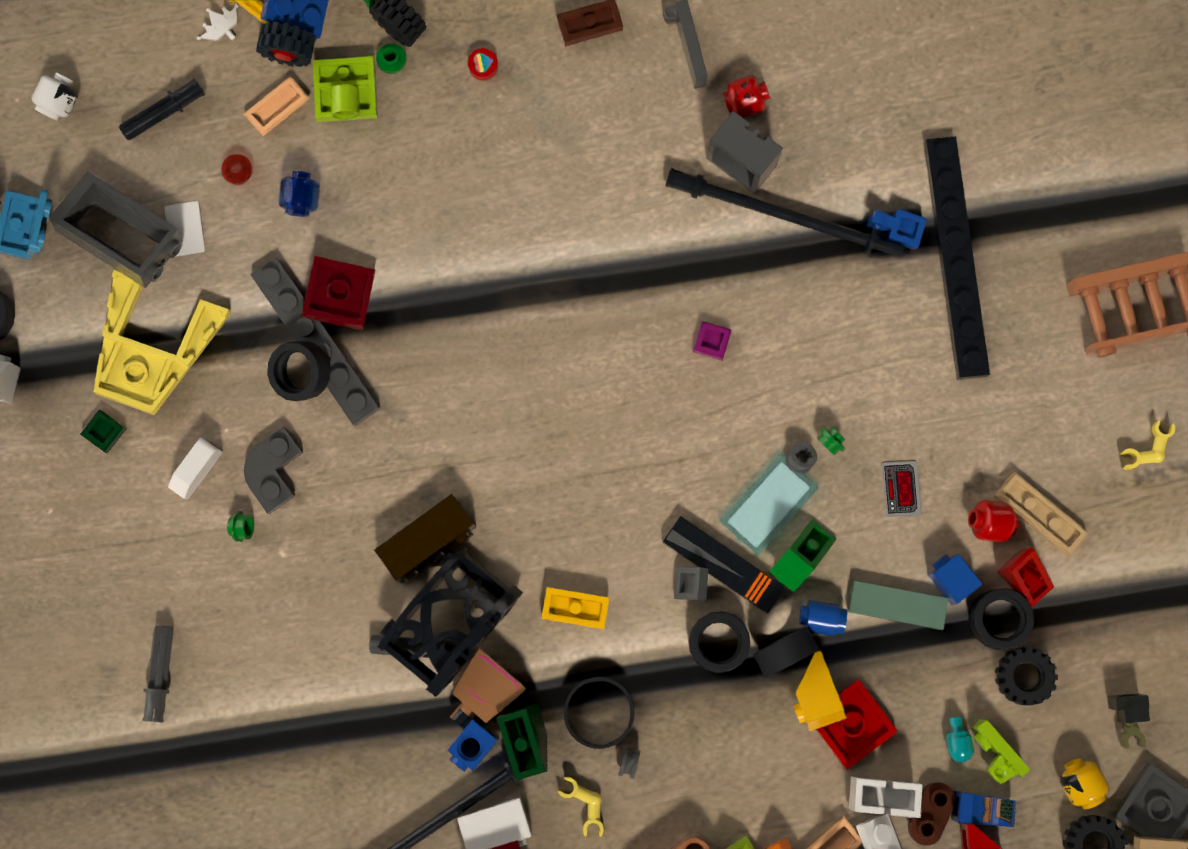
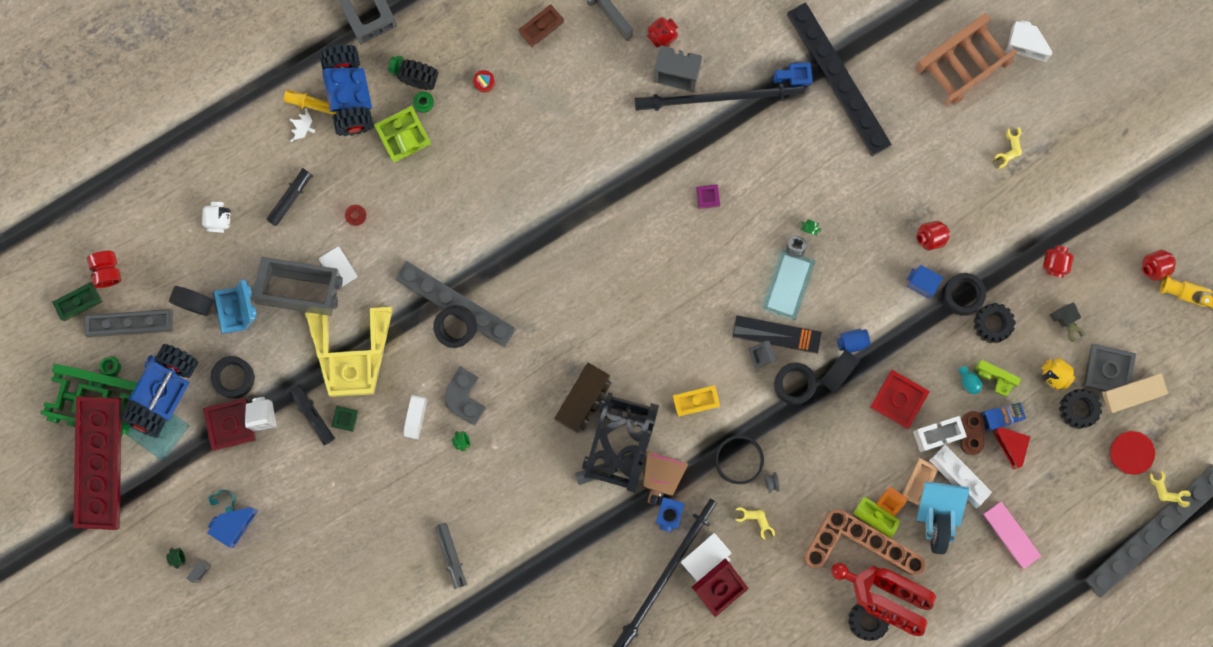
camera: 20 degrees left, 0 degrees up
light nougat tile [243,76,310,136] -> none
clear blue head [278,171,320,217] -> none
dark red plate [301,256,376,331] -> none
dark green slope [497,703,548,781] -> none
green slope [769,519,837,592] -> none
yellow slope [793,651,846,731] -> none
sand green tile [848,581,949,630] -> none
sticker [882,461,922,517] -> none
tan tile [993,472,1089,557] -> none
red slope [997,547,1054,607] -> none
none -> black pin [288,384,336,446]
none -> red head [1043,245,1074,278]

